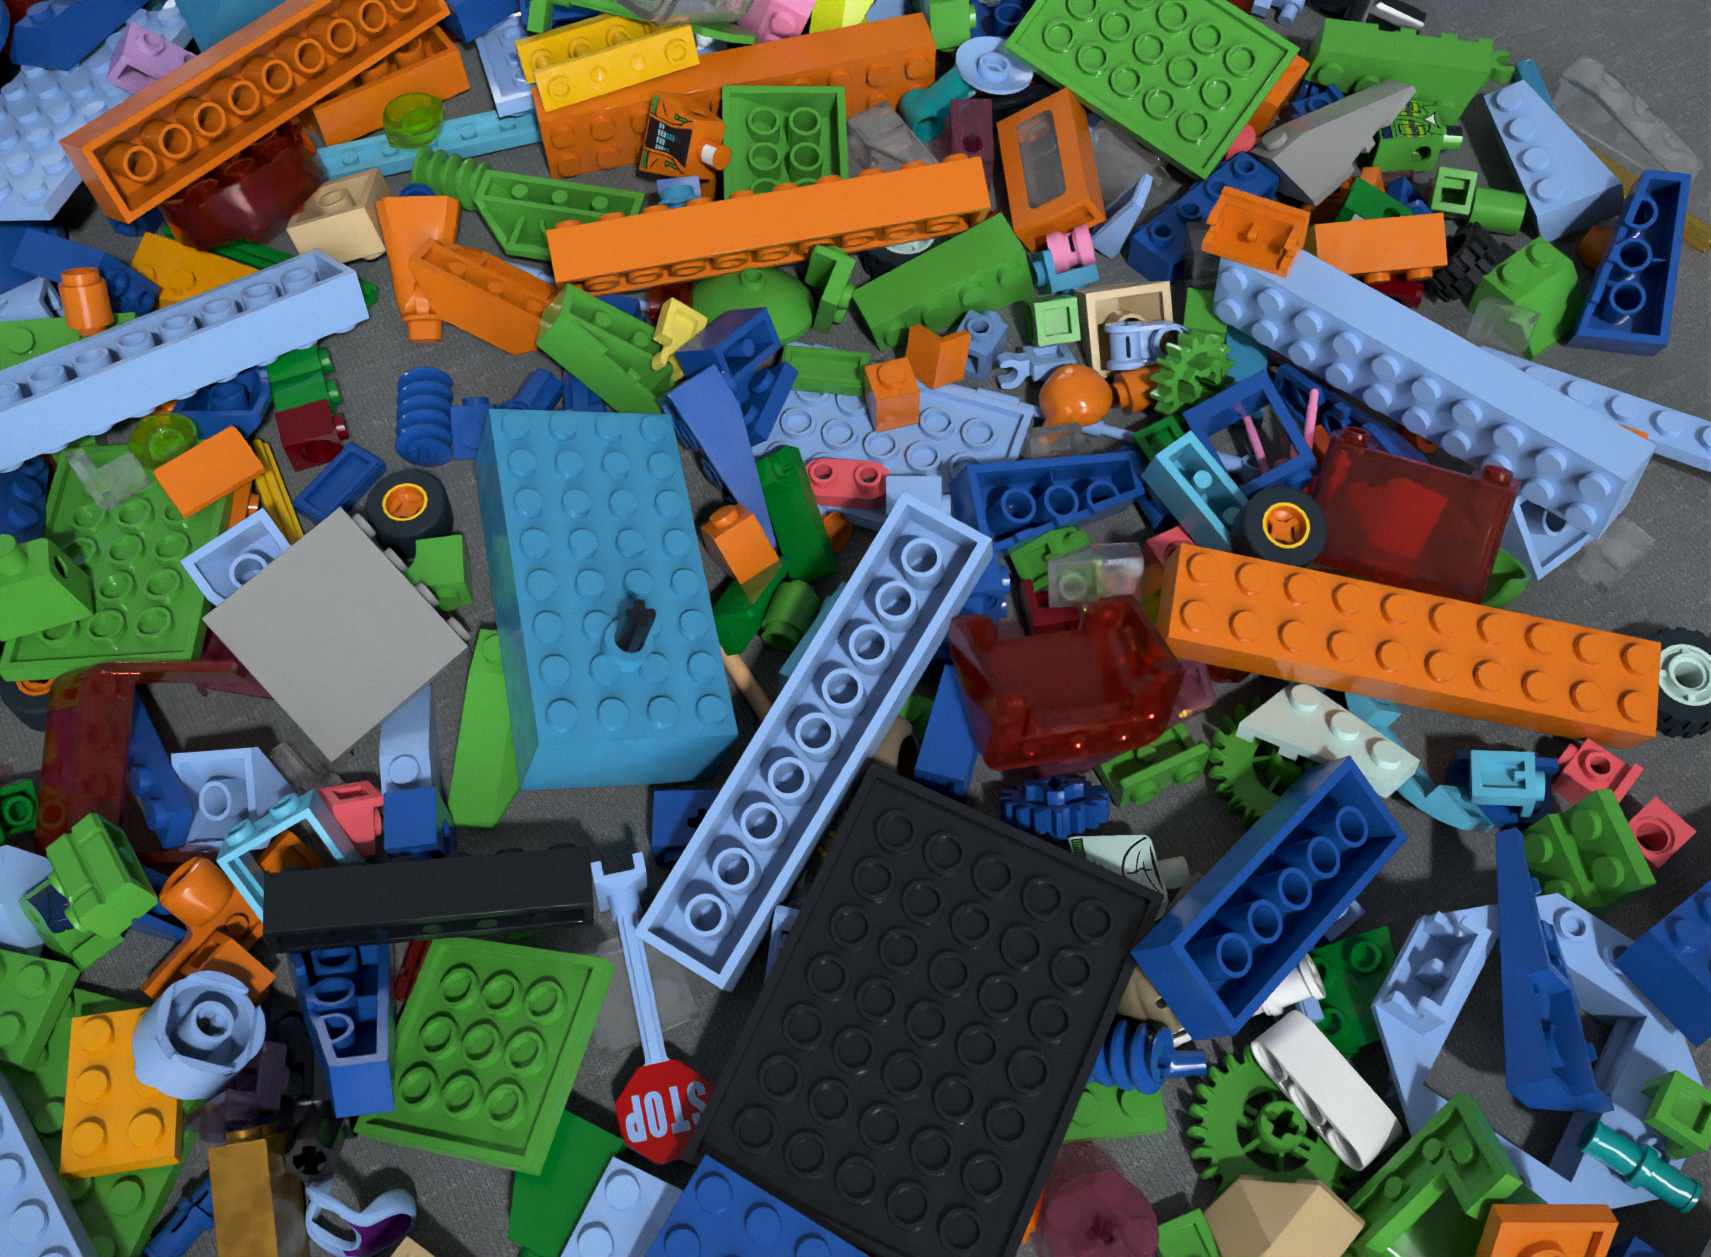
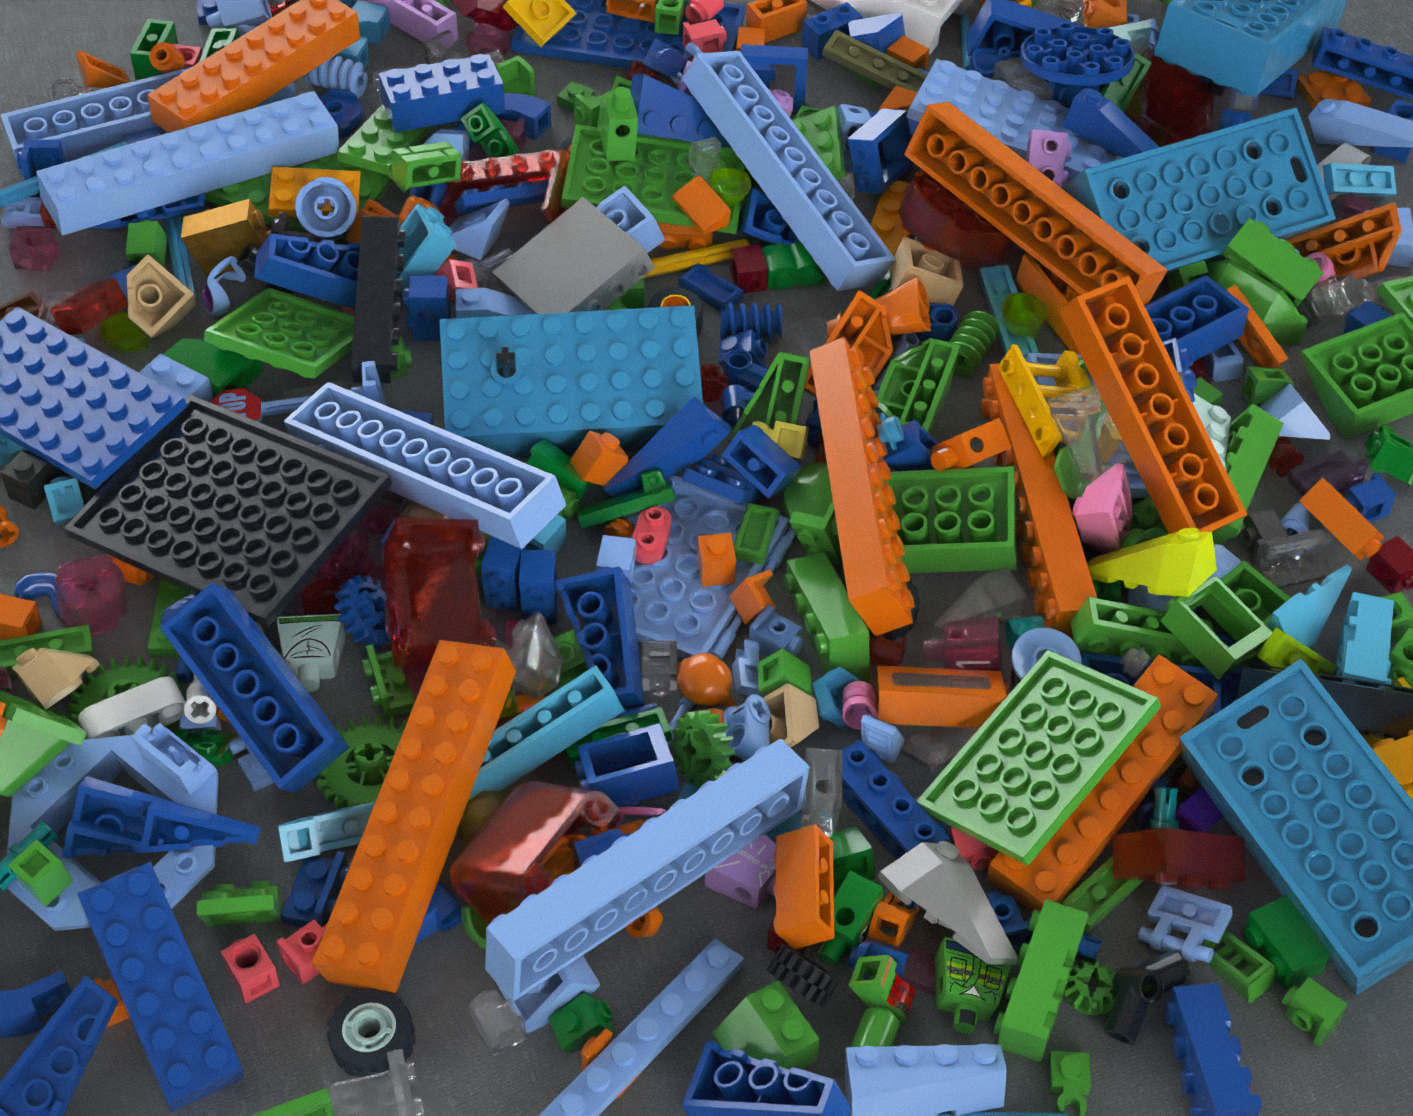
camera: 95 degrees right, 10 degrees down
orange brick [58,267,114,336] -> none
orange hinge [1201,186,1311,278] -> none
black wheel [1230,486,1328,568] -> none
light aqua wing [1235,681,1420,798] -> none
clear panel [1465,296,1541,354] -> none
medium azure bracket [1469,750,1545,817] -> none

